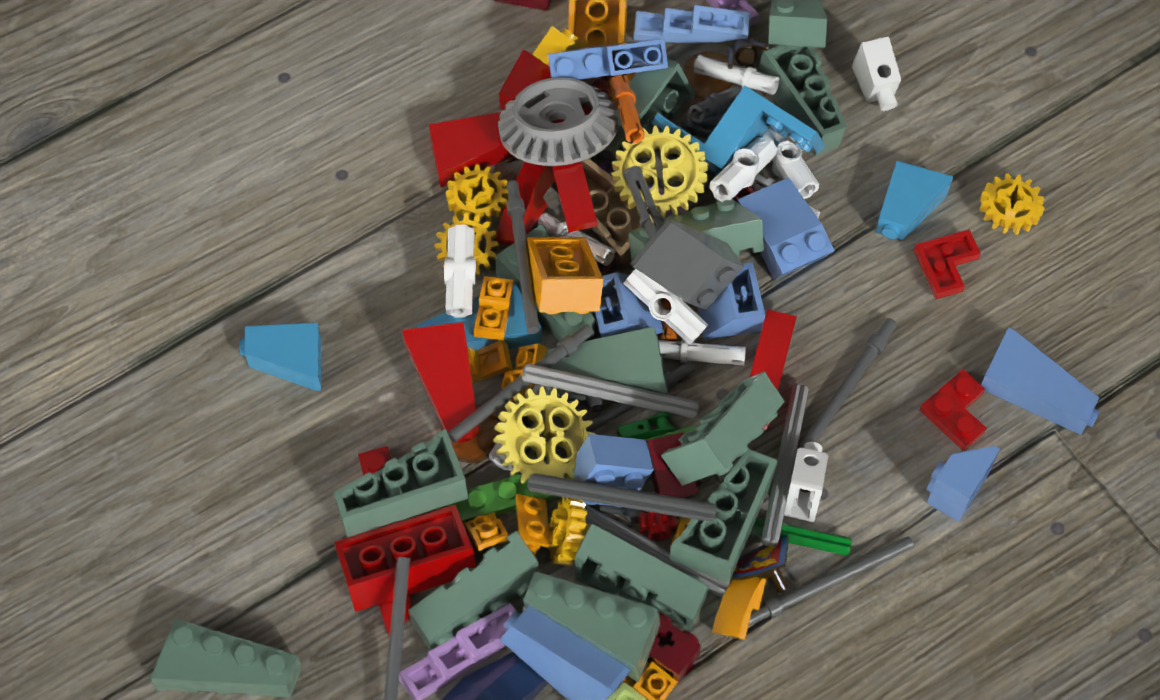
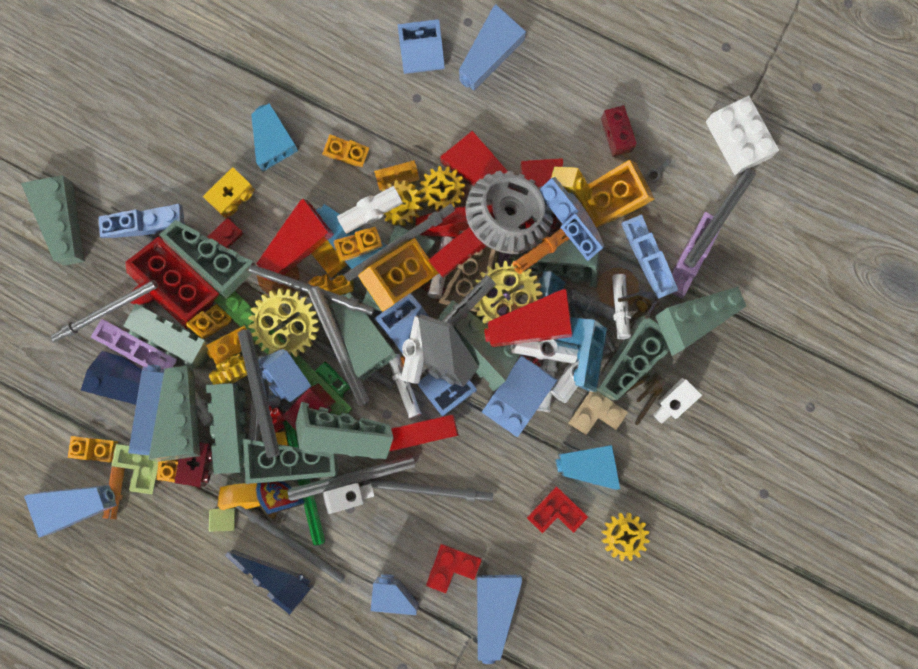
camera: 65 degrees right, 20 degrees up
none -> medium blue slope [98,204,185,238]
none -> yellow brick [203,167,255,219]
none -> yellowish green slope [209,508,235,532]
none -> dark blue wedge [225,550,314,615]
none -> light orange slope [322,134,369,167]
none -> light orange hinge [374,160,420,191]
none -> medium blue slope [397,19,445,74]
none -> medium blue slope [459,5,526,91]
none -> red slope [484,289,572,347]
none -> tan plate [568,391,628,436]
none -> dark brown plant [624,372,666,425]

